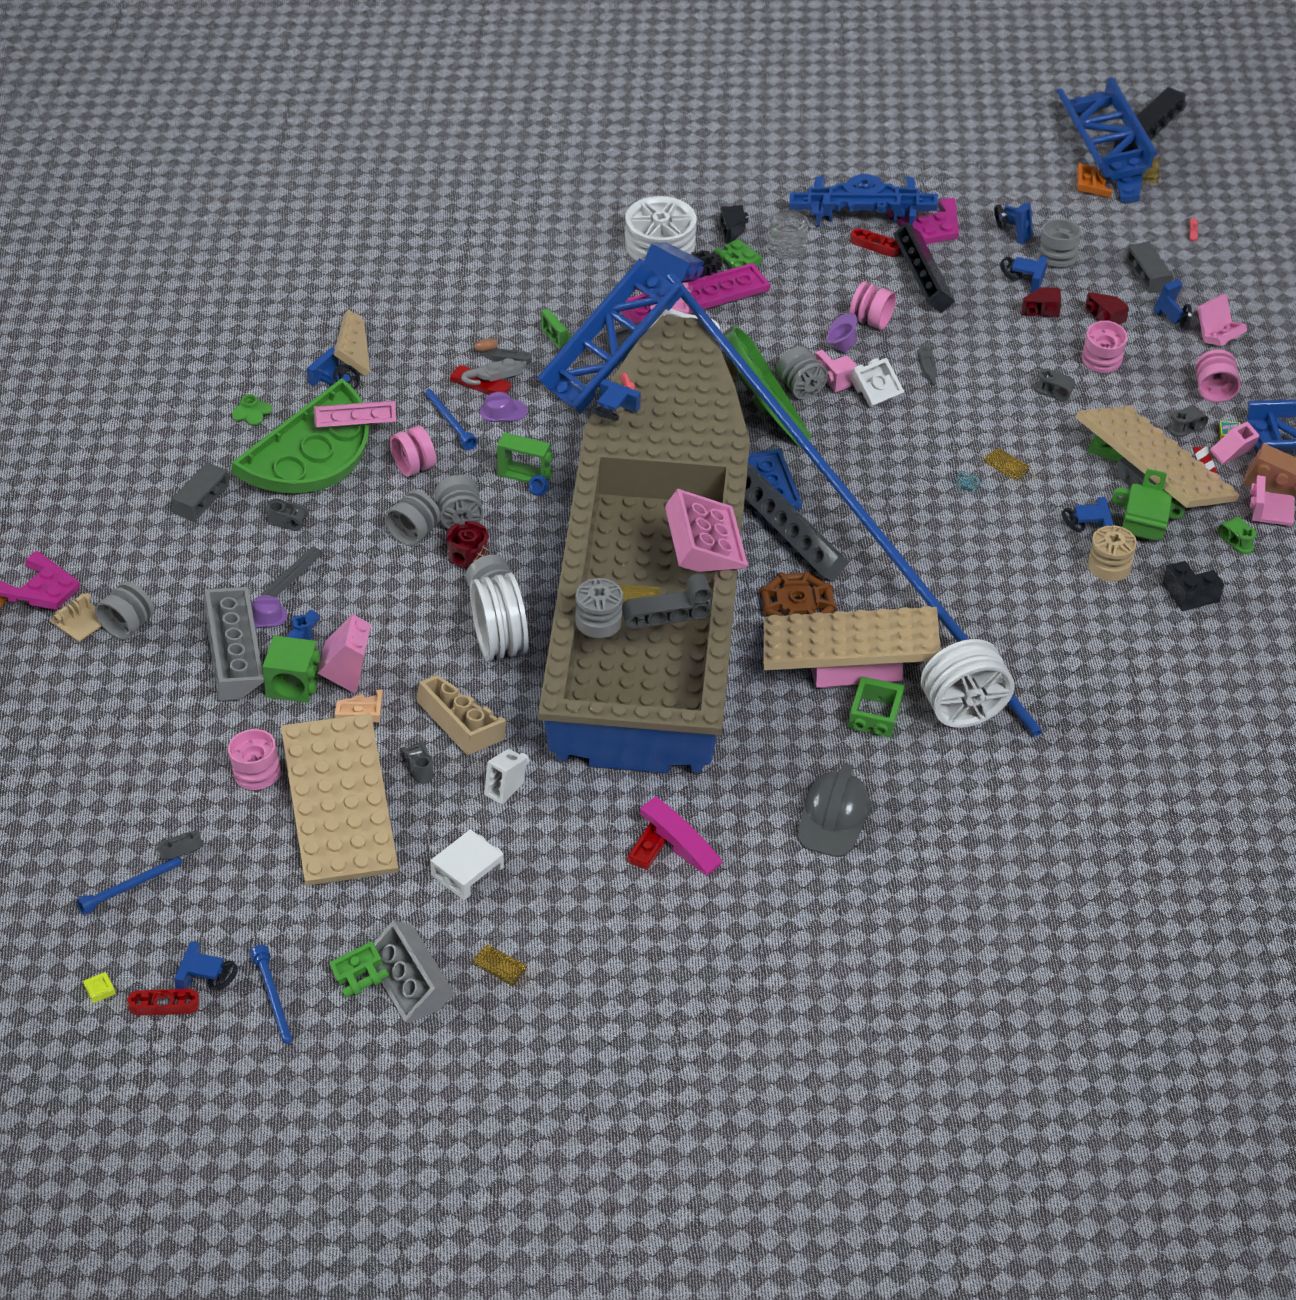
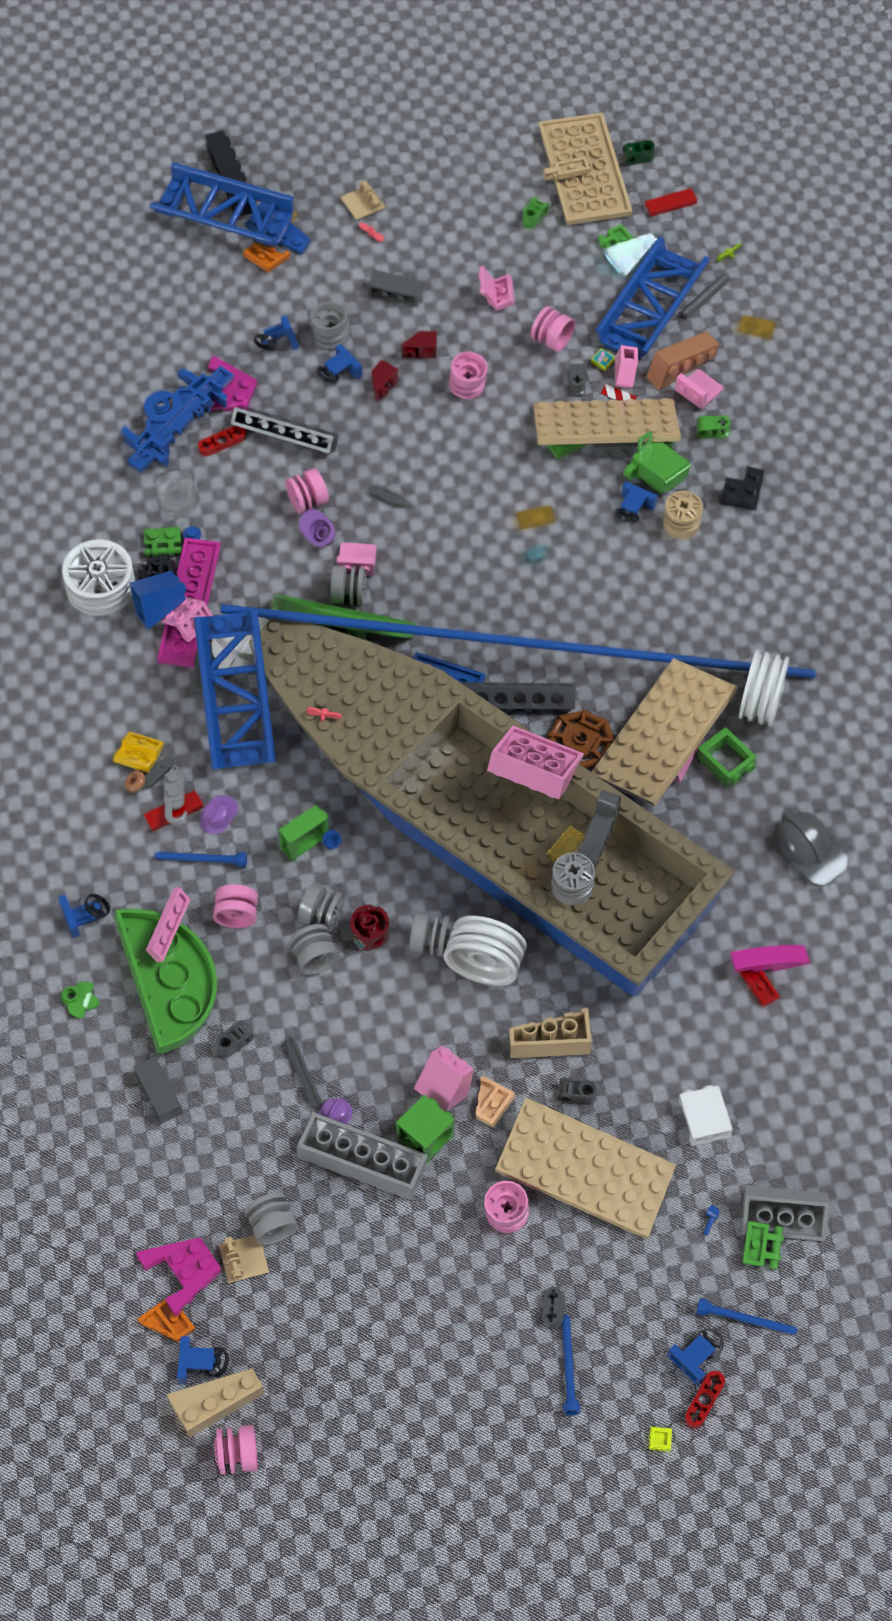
camera: 55 degrees left, 15 degrees up
blue axle [286,610,320,640] -> none
tan wing [333,309,370,377] -> none
clear yellow tile [473,944,527,986] -> none
white torso [484,749,530,805] -> none
bright green bracket [541,308,572,350] -> none
blue piece [591,379,641,421] -> none
black slope [720,205,748,244] -> none
white plate [849,358,904,408] -> none
dark grey piece [1035,369,1075,401] -> none
blue piece [1153,279,1192,331] -> none
none -> yellow slope [113,731,164,773]
none -> blue plate [183,526,201,540]
none -> tan hinge [340,180,386,220]
none -> blue hand [703,1205,719,1235]

